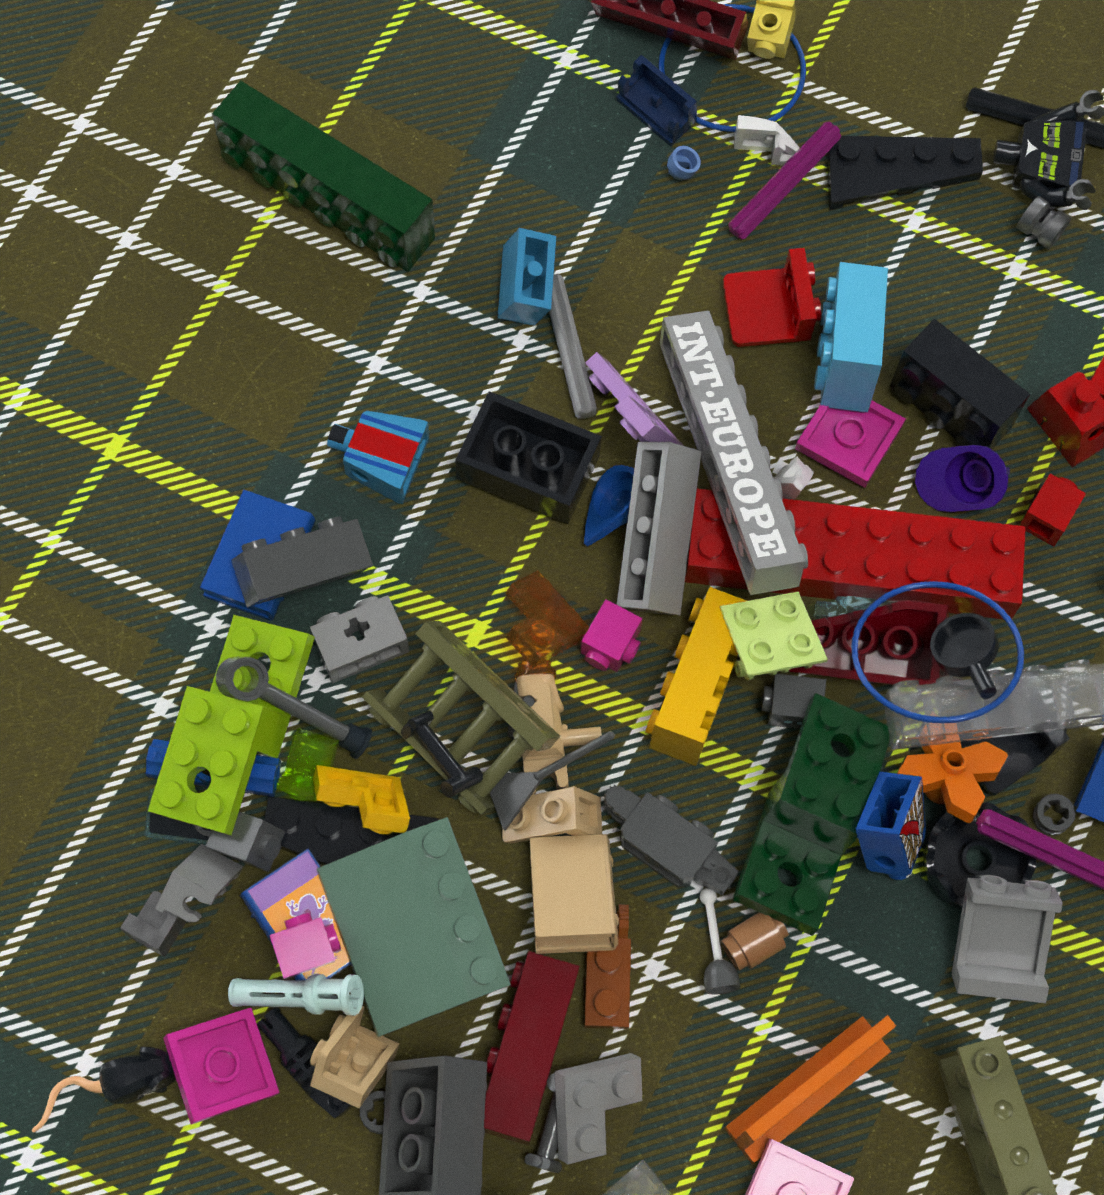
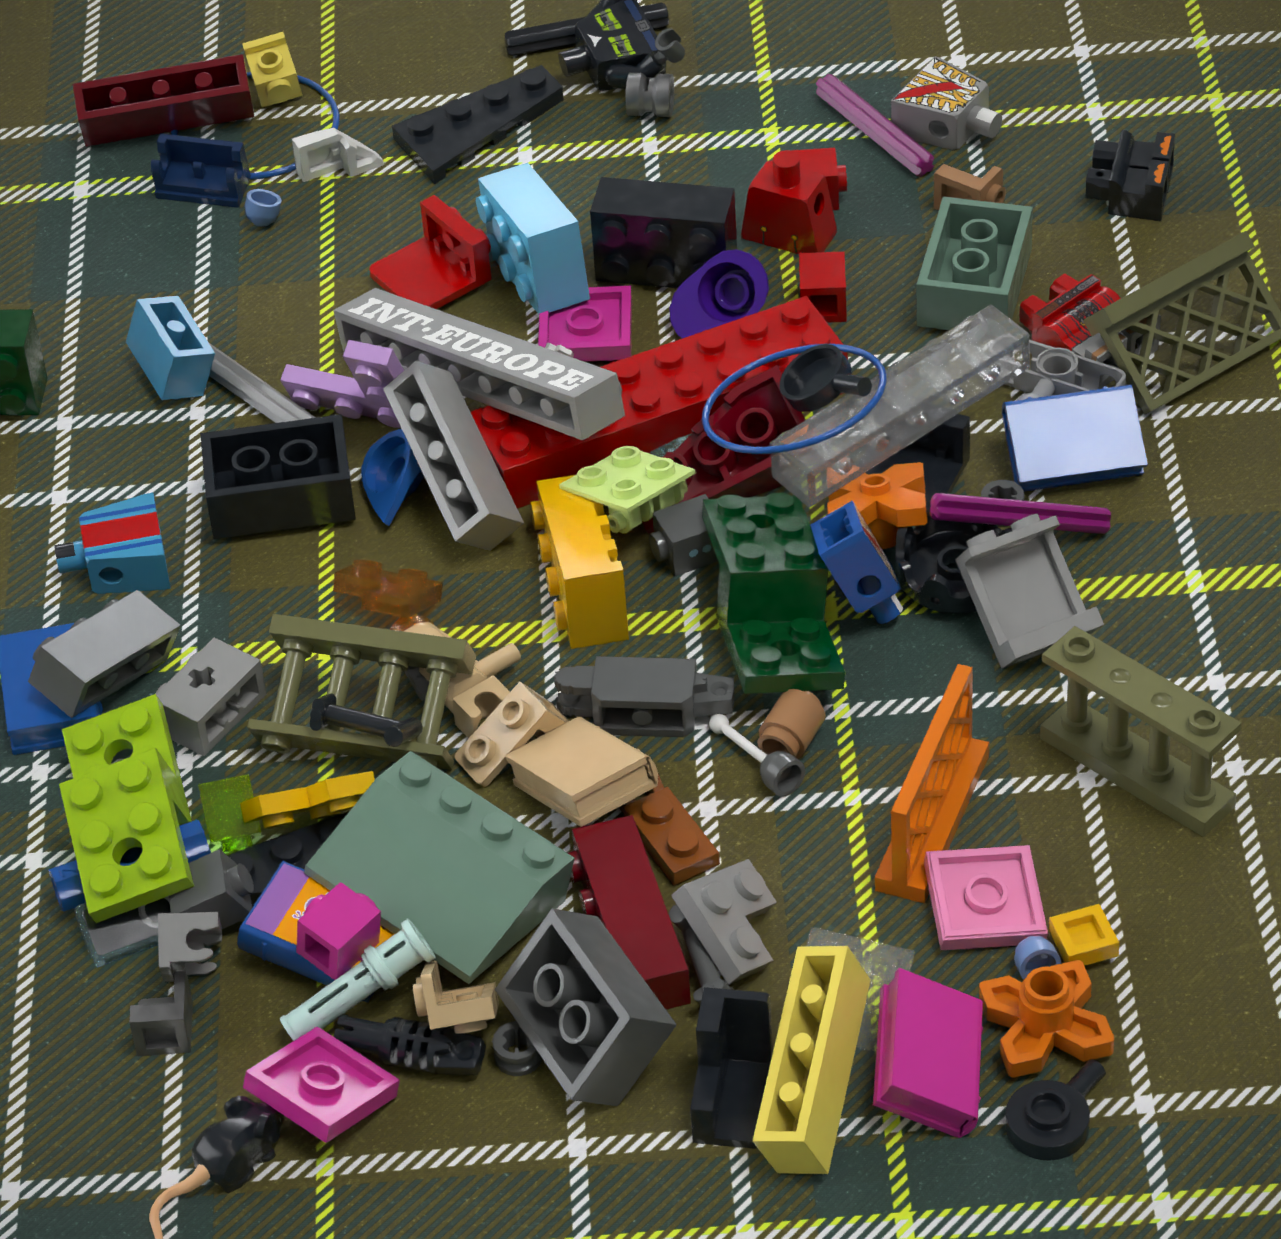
camera: 25 degrees left, 25 degrees down
dark grey piece [216,656,372,759] -> none
dark grey piece [483,731,615,831] -> none
dark pink brick [581,599,643,672] -> none
magenta axle [728,121,841,240] -> none

